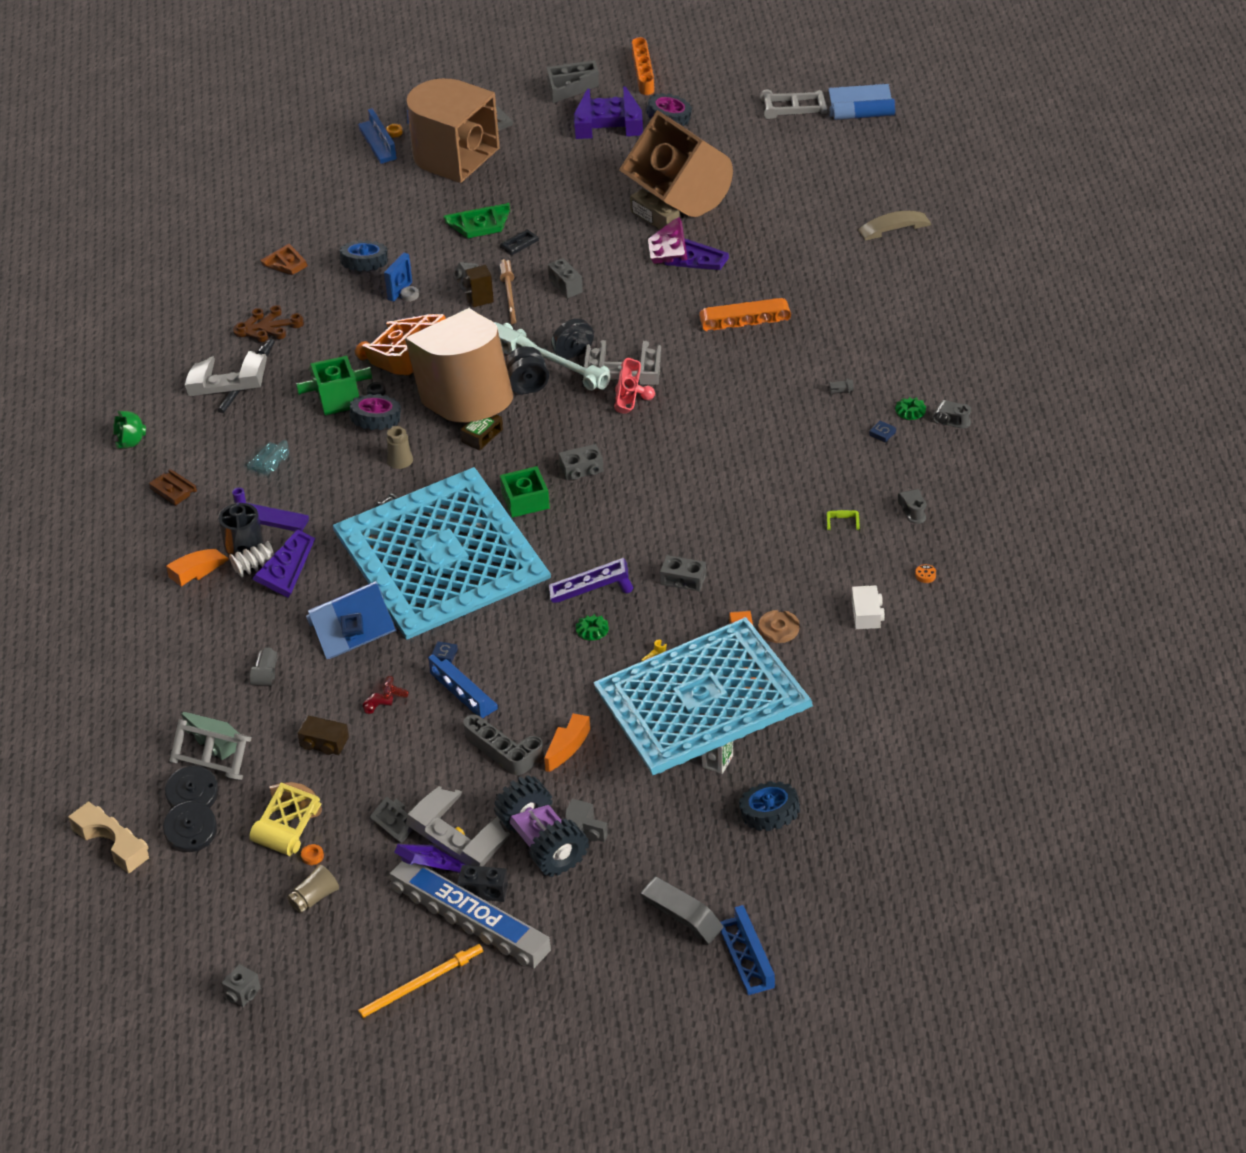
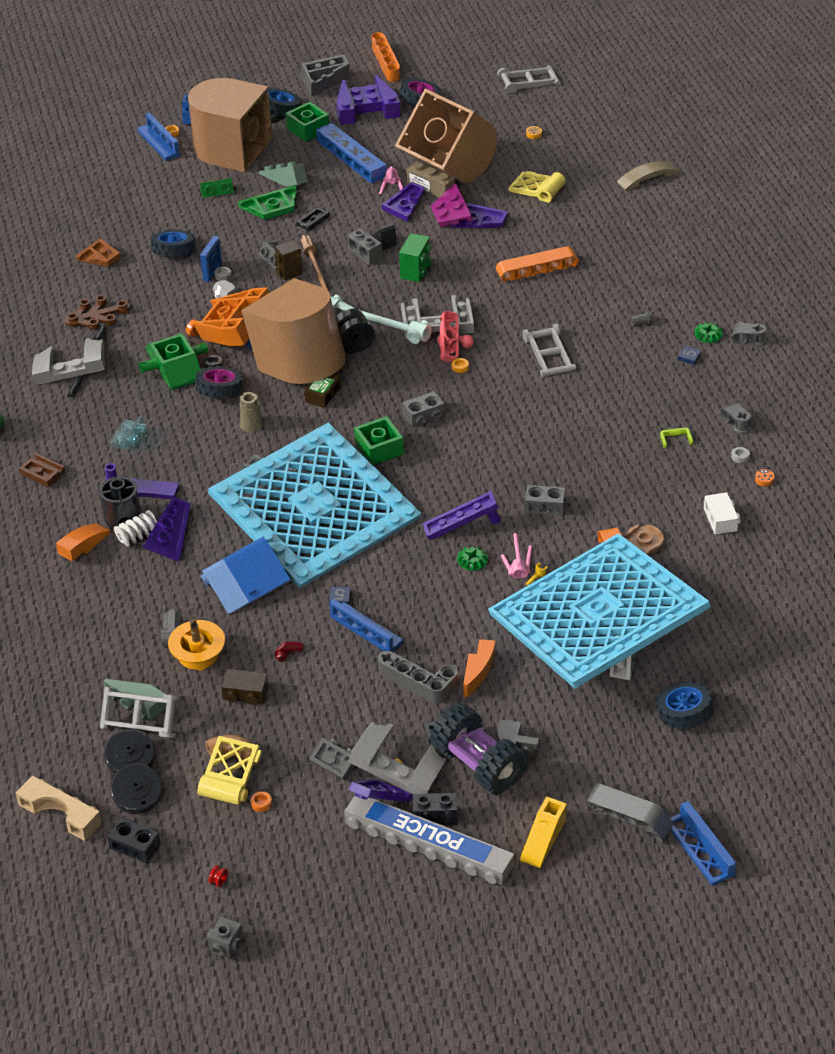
camera: 10 degrees left, 0 degrees up
dark tan plant [287,865,339,913] -> none
dark blue tile [341,613,364,637] -> none
light orange bar [358,944,483,1018] -> none
clear red piece [382,676,409,700] -> none
black wheel [551,318,594,360] -> none
medium blue door [829,84,895,120] -> none
none -> black brick [107,818,161,864]
none -> light orange piece [168,619,225,671]
none -> green hinge [200,178,234,198]
none -> red bush [208,865,228,888]
none -> light grey rock [213,280,238,298]
none -> sand green slope [259,161,308,187]
none -> black wheel [268,88,301,116]
none -> green brick [285,102,330,142]
none -> blue brick [316,123,387,184]
none -> black slope [371,225,396,250]
none -> bright pink plant [379,167,403,194]
none -> dark purple wing [382,182,425,222]
none -> green brick [399,233,432,282]
none -> light orange tile [451,358,469,373]
none -> bright pink plant [501,533,533,579]
none -> light yellow piece [508,171,566,203]
none -> yellow slope [520,797,567,868]
none -> light grey piece [523,323,576,377]
none -> light orange tile [526,126,542,139]
none -> light grey tile [731,447,750,463]

